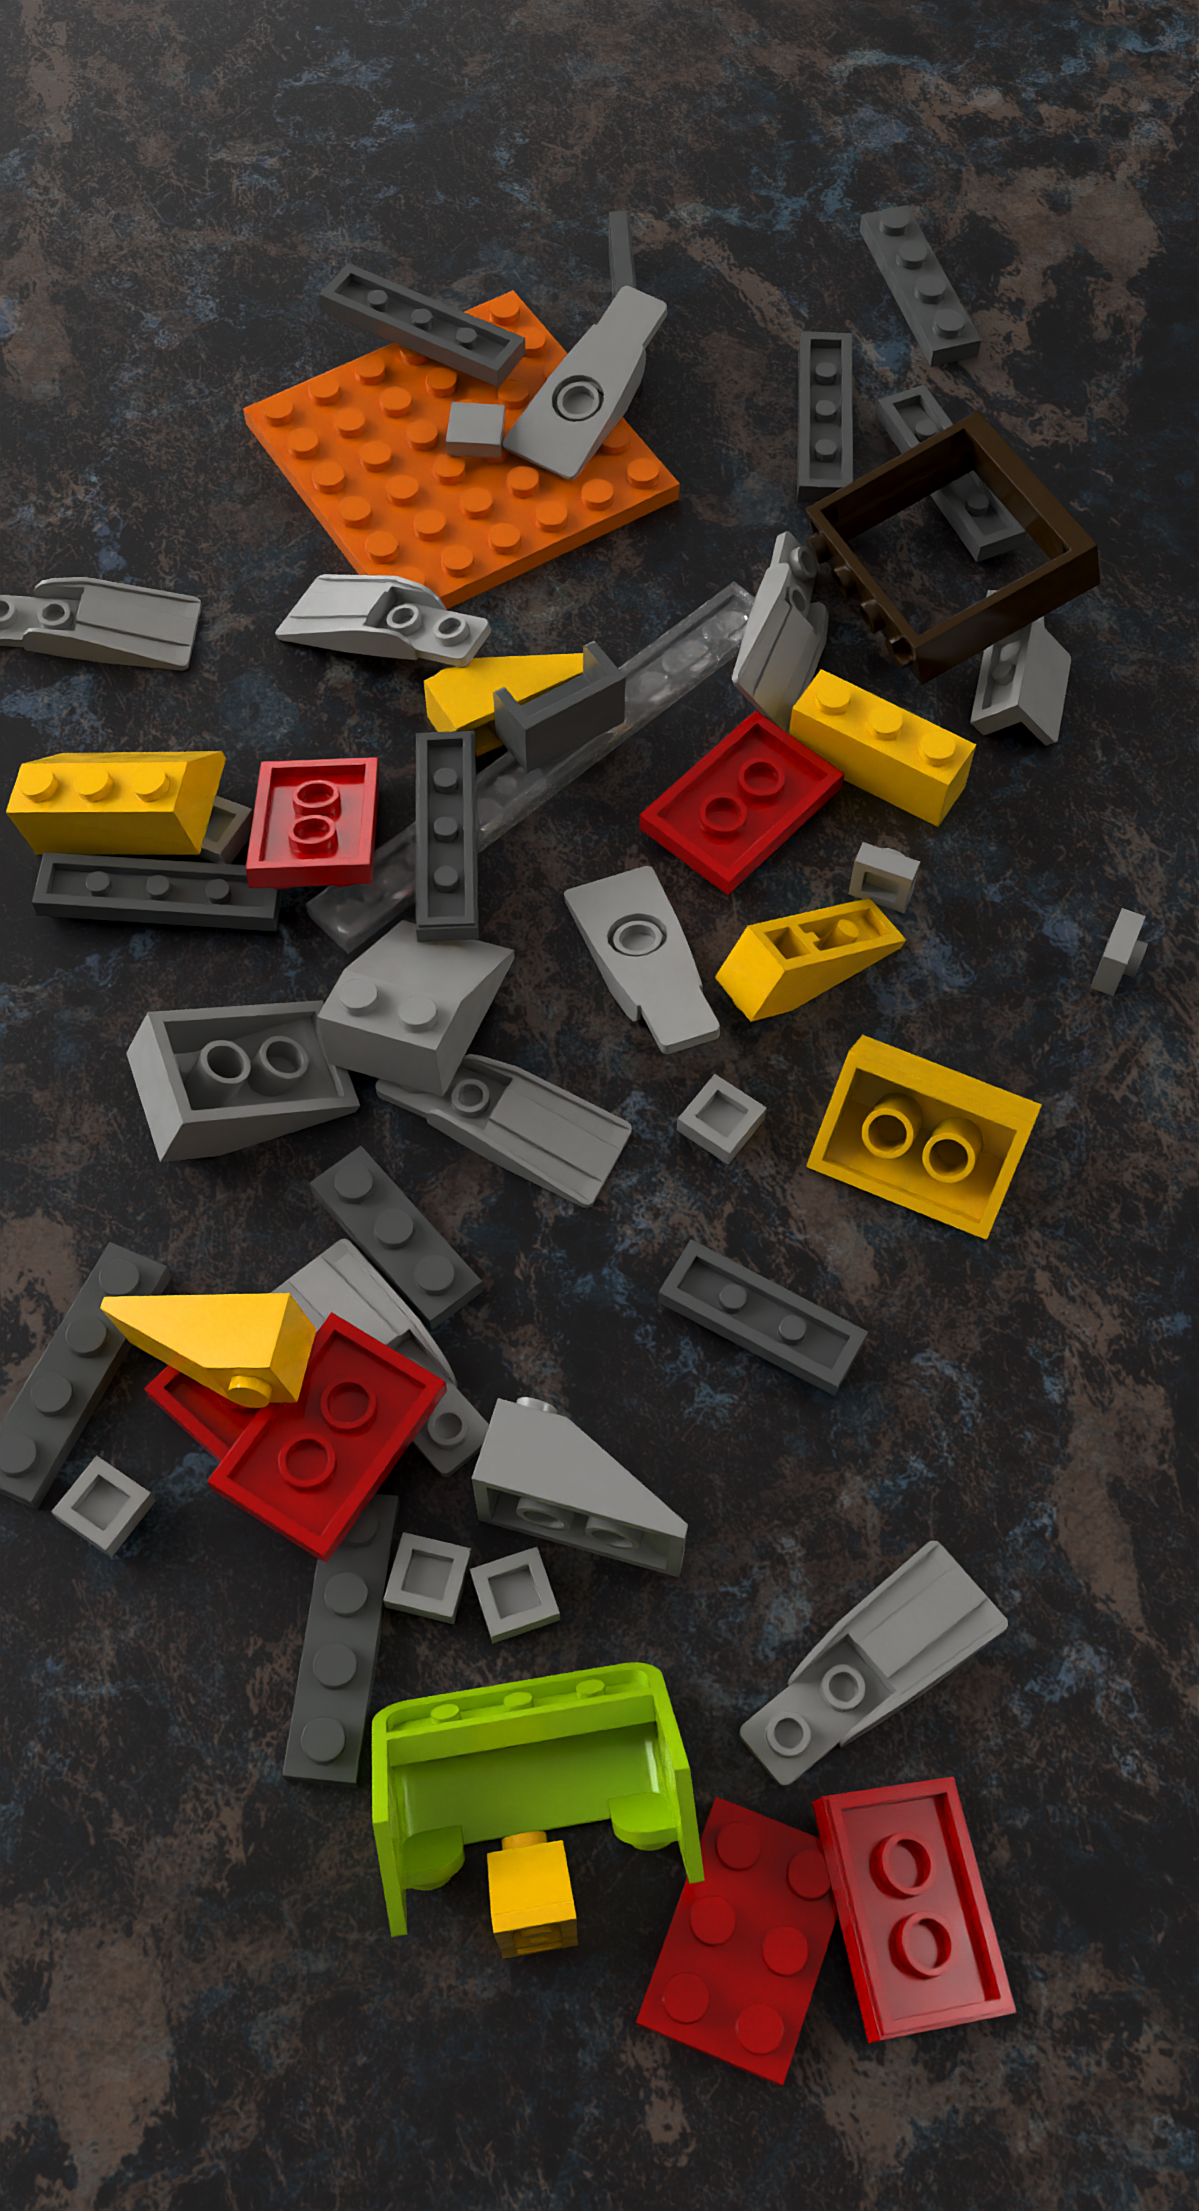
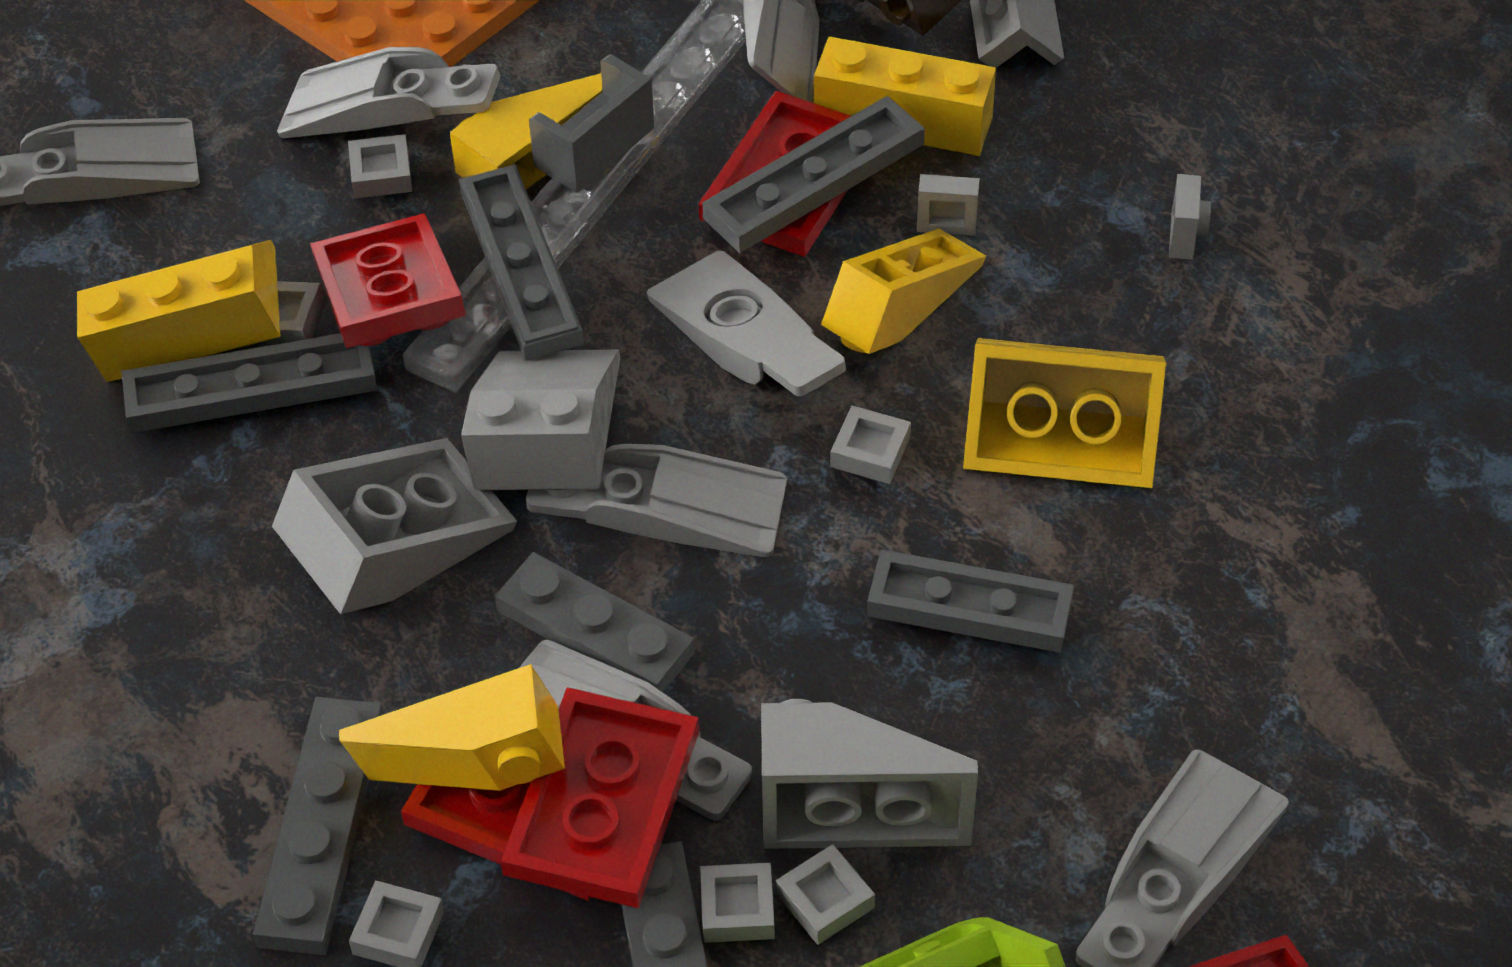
camera: 15 degrees left, 10 degrees down
none -> light grey plate [348,134,413,198]
none -> dark grey plate [702,96,925,253]

